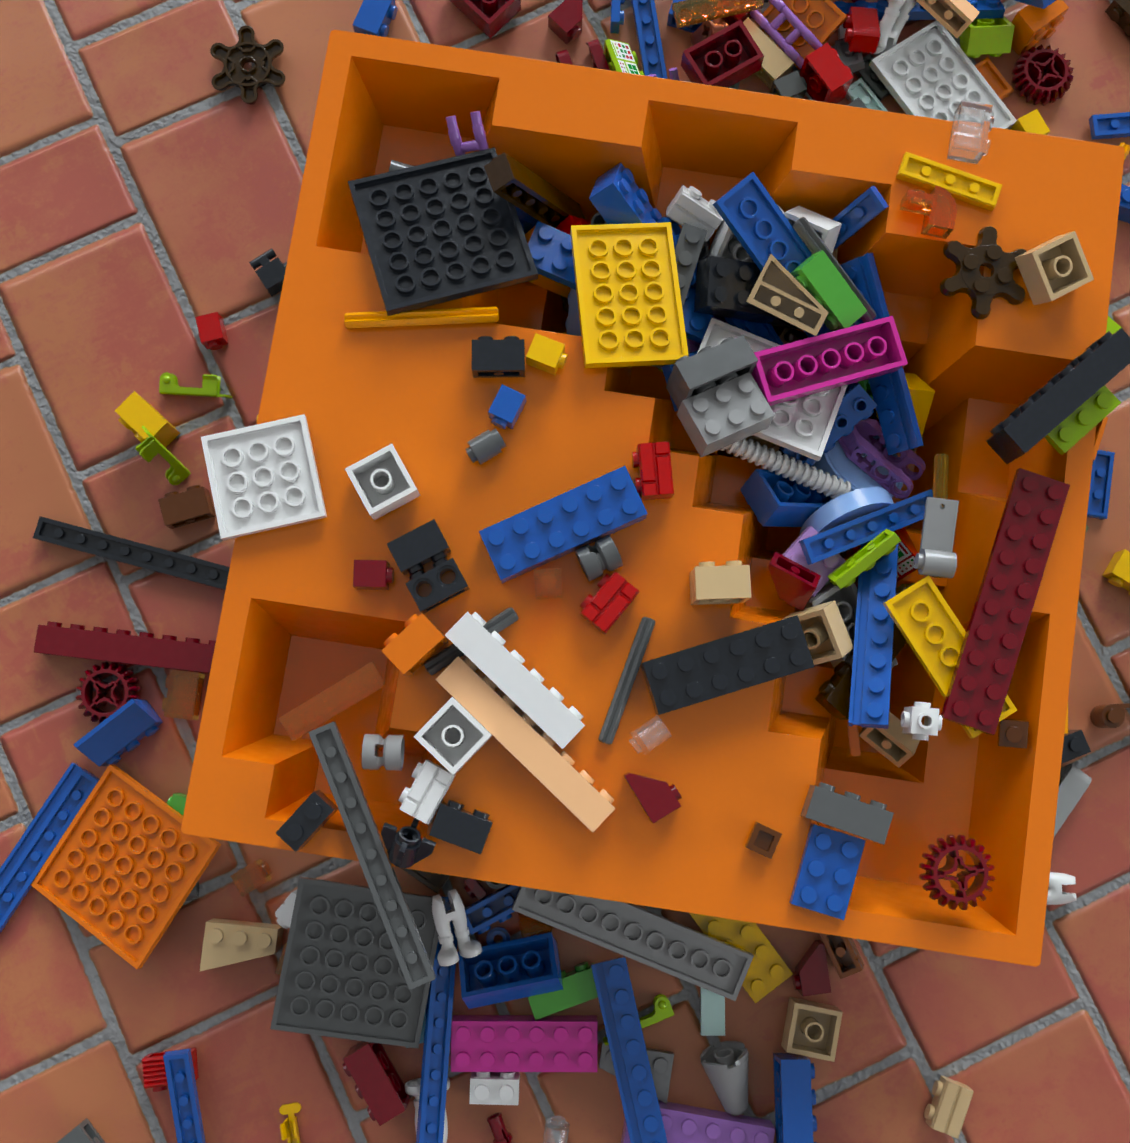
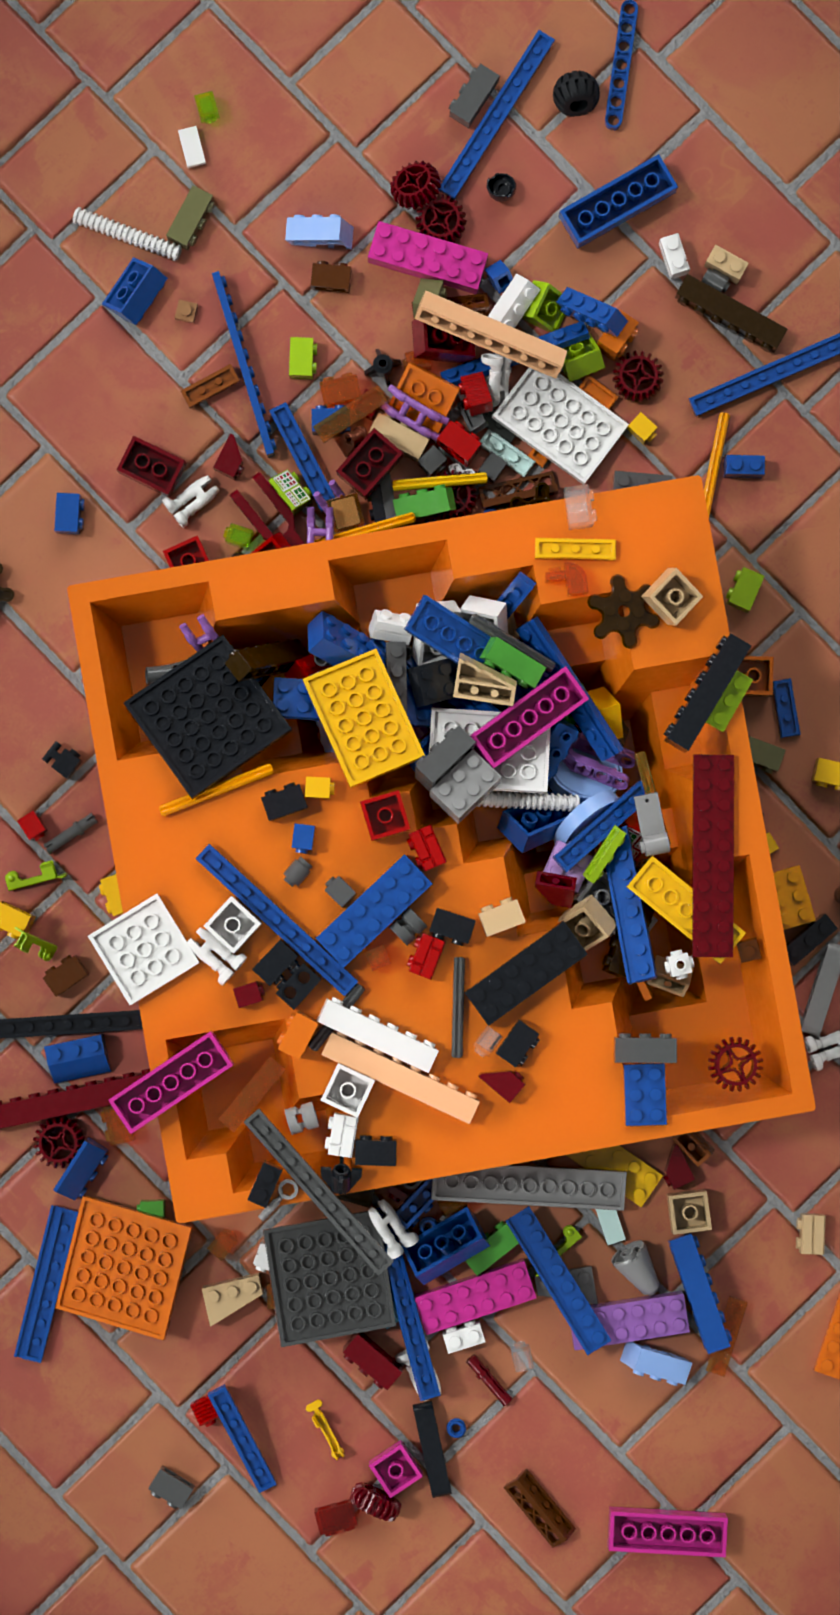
camera: 20 degrees left, 5 degrees up
reddish brown plate [745,822,782,859] -> none
none -> dark grey pin [43,812,98,854]
none -> blue slope [44,1034,111,1084]
none -> dark pink brick [108,1031,234,1134]
none -> white piece [161,475,220,528]
none -> white piece [187,927,247,986]
none -> blue plate [195,844,358,996]
none -> light grey piece [258,1179,299,1222]
none -> dark grey brick [325,876,356,907]
none -> red brick [360,790,411,841]
none -> black brick [429,908,476,946]
none -> black brick [495,1019,540,1067]

